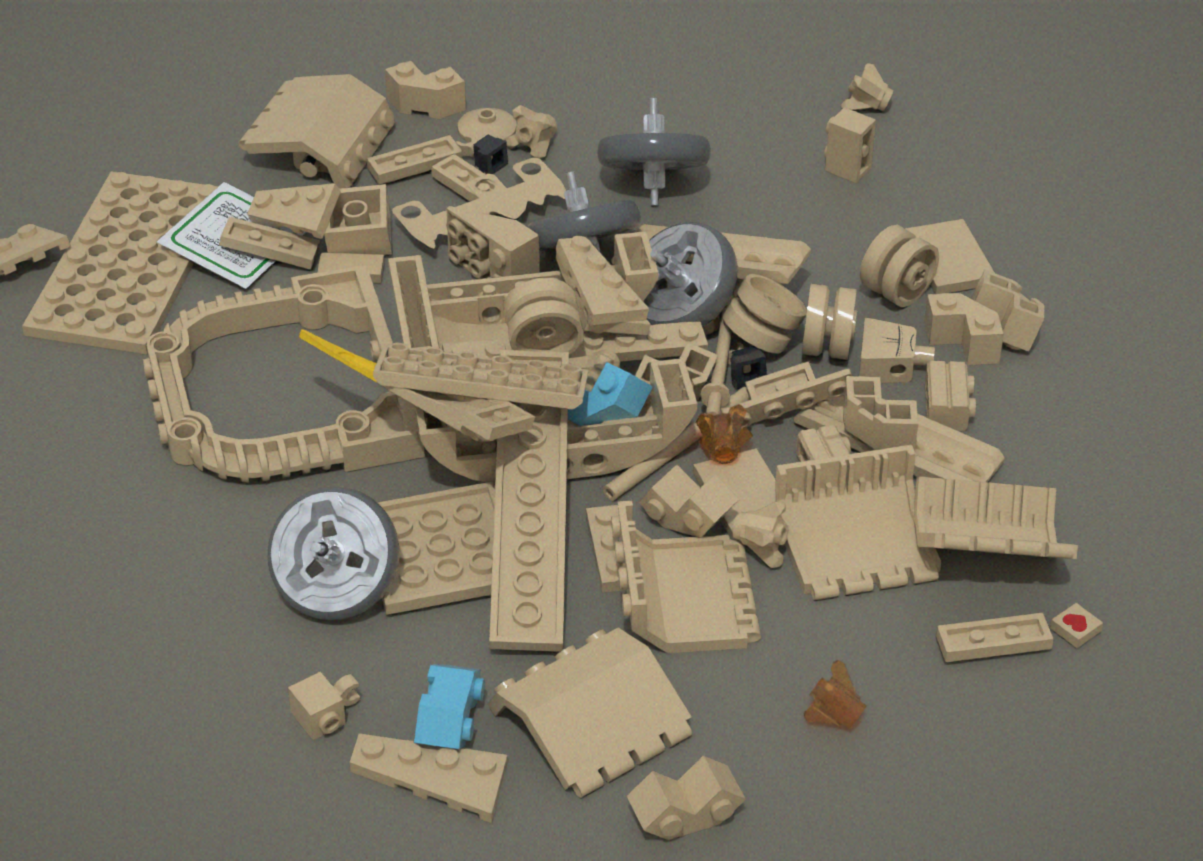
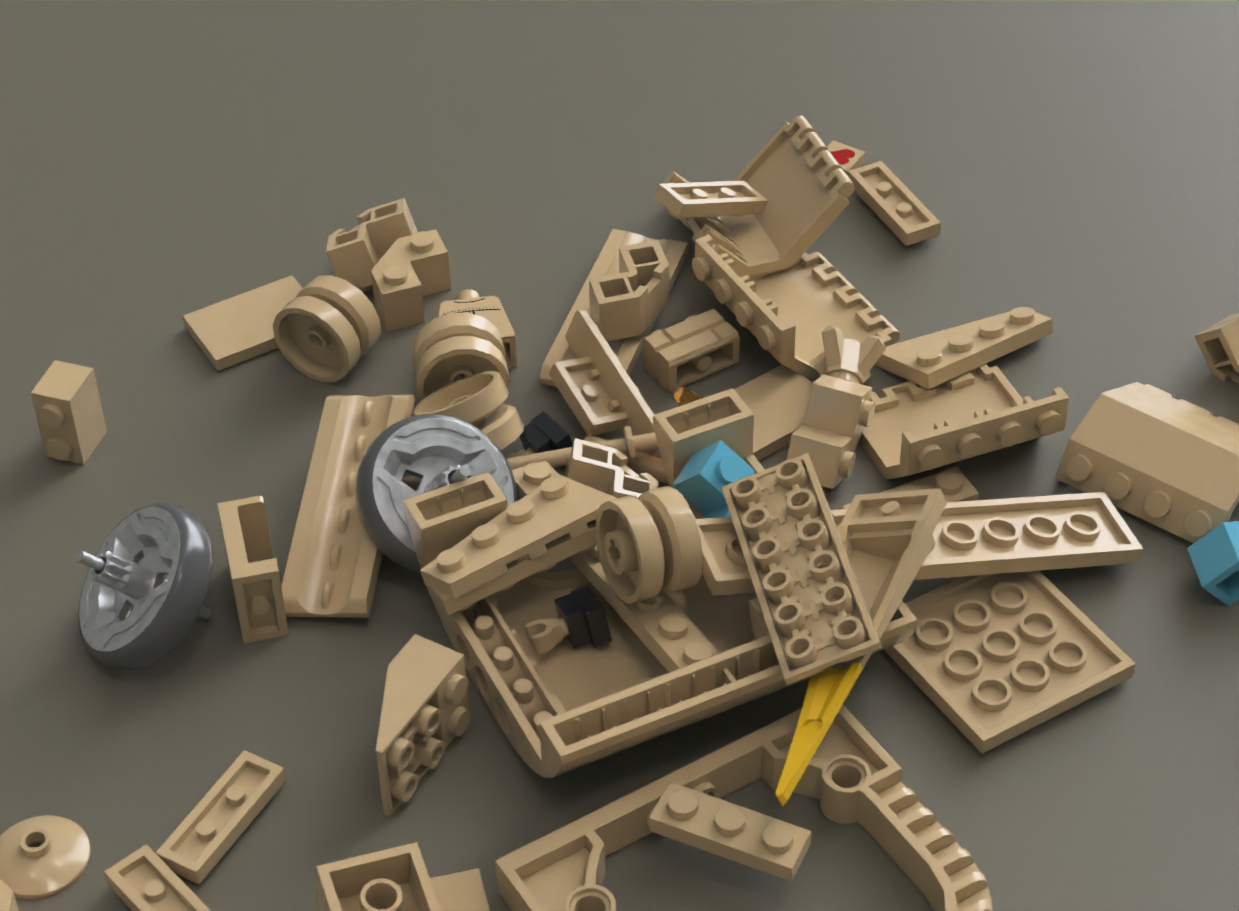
camera: 105 degrees left, 0 degrees up
flat silver wheel [267,487,400,620] -> none
tan piece [392,158,566,249] -> none
black piece [456,134,508,174] -> none
tan rock [506,105,557,159] -> none
dark grey wheel [527,171,641,252] -> none
clear orange rock [804,660,867,730] -> none
tan brick [925,361,976,431] -> none
none -> tan panel [217,496,289,644]
none -> tan plate [649,782,811,881]
none -> tan plate [654,181,768,220]
none -> tan wing [874,307,1053,389]

